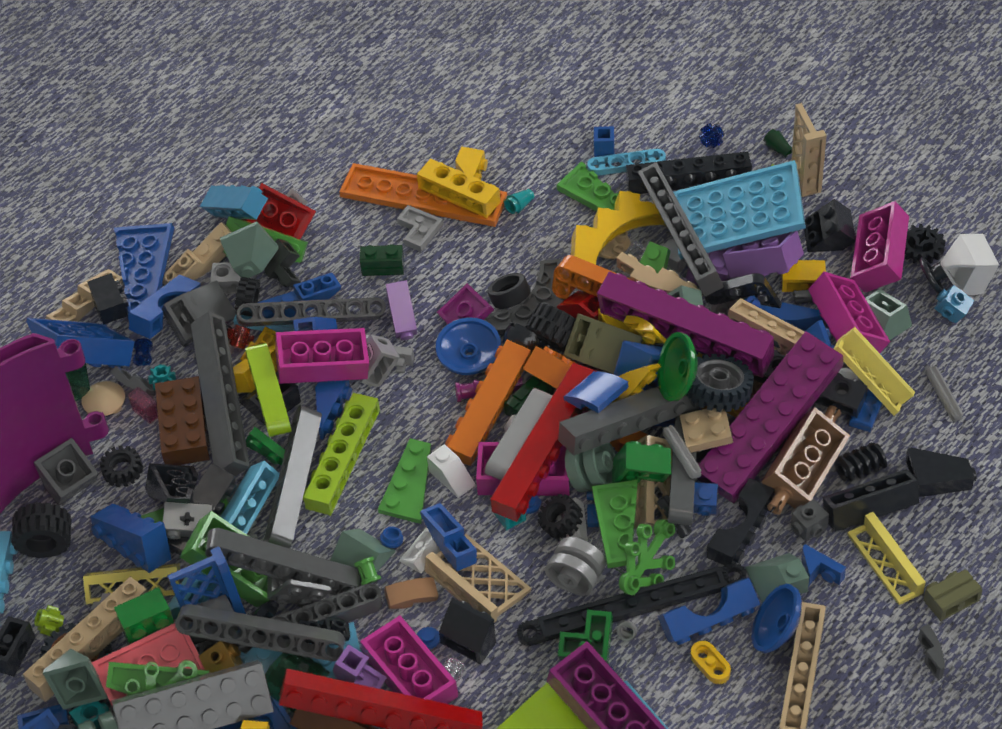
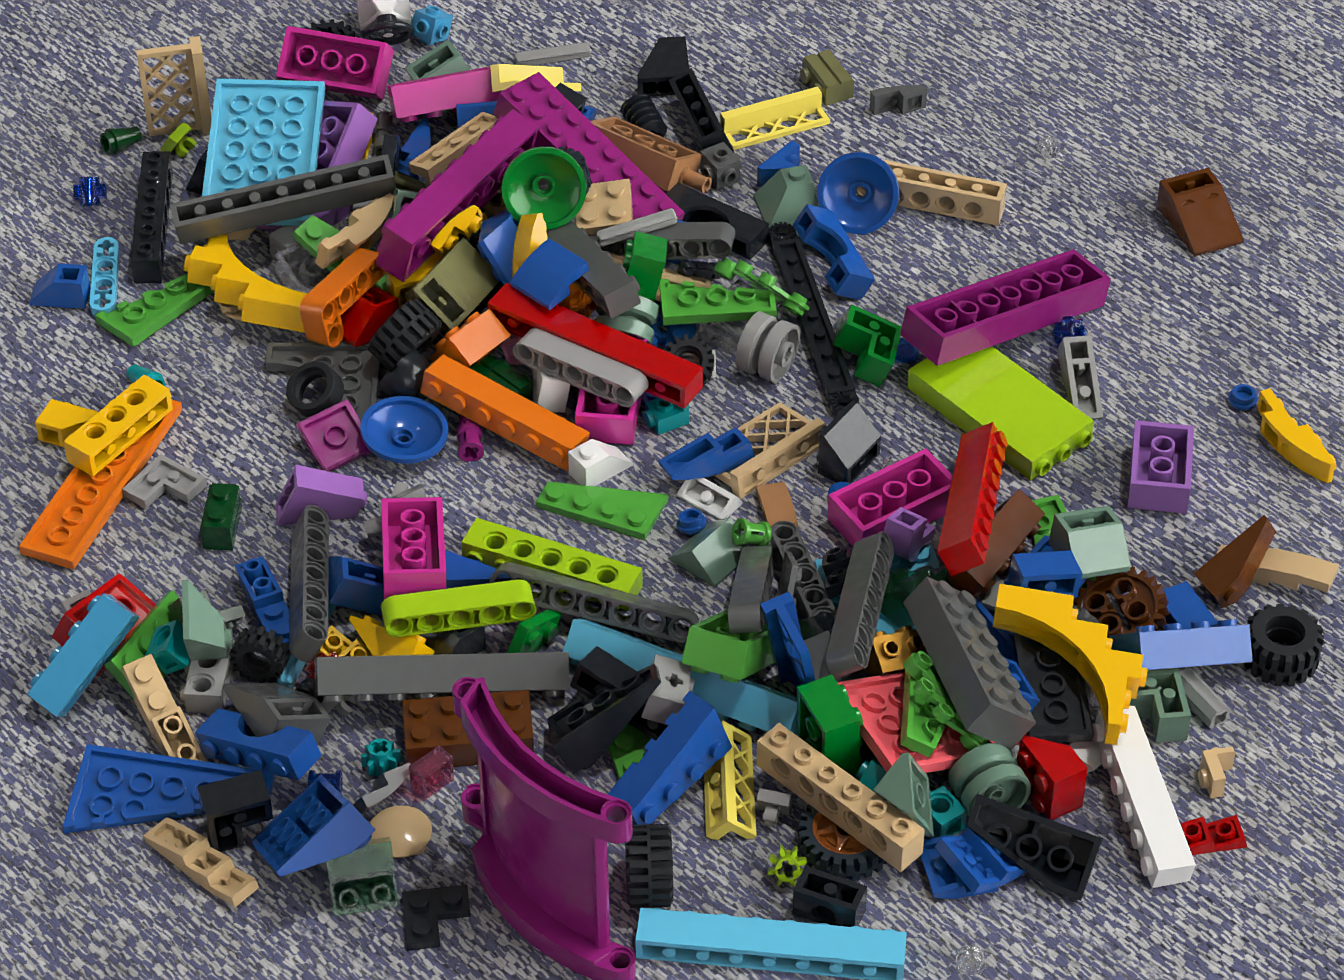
camera: 90 degrees left, 5 degrees down
yellow plate [691,641,731,684] -> none

